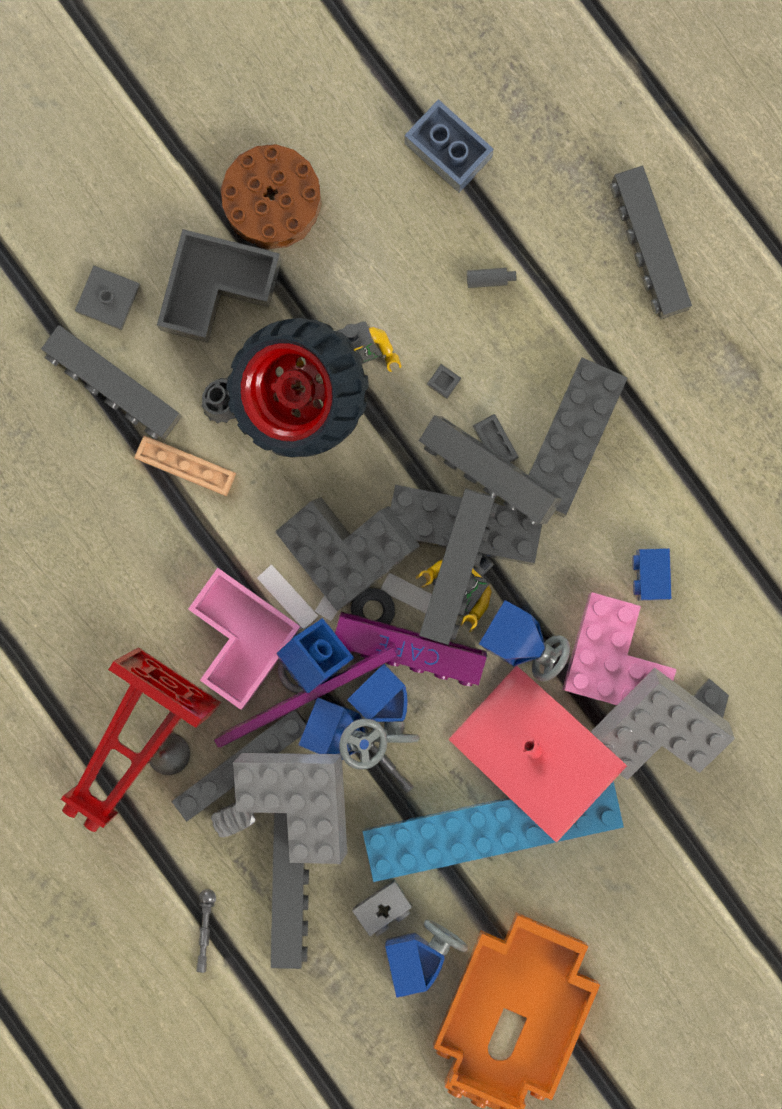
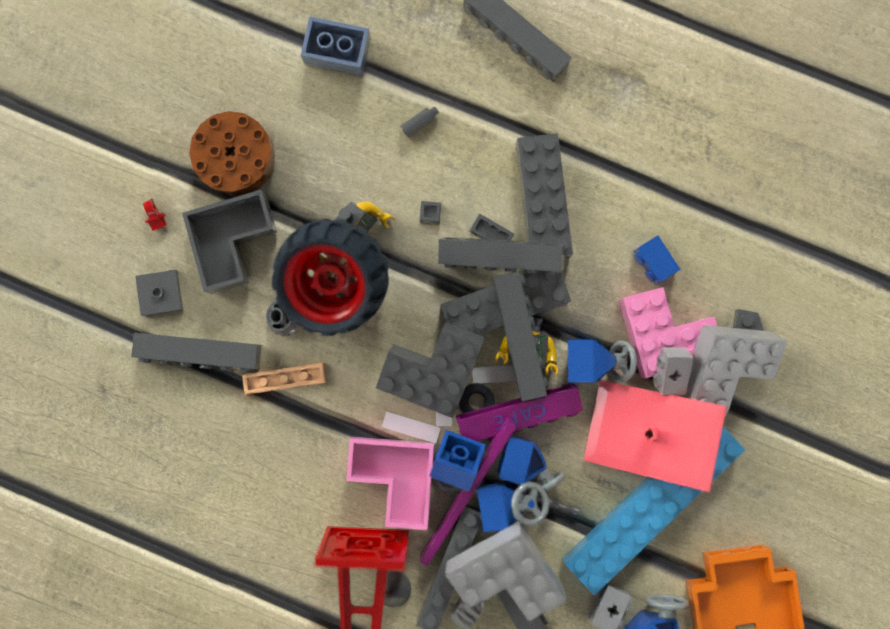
camera: 35 degrees left, 0 degrees up
none -> red piece [143,199,167,231]
none -> light grey brick [653,347,693,395]

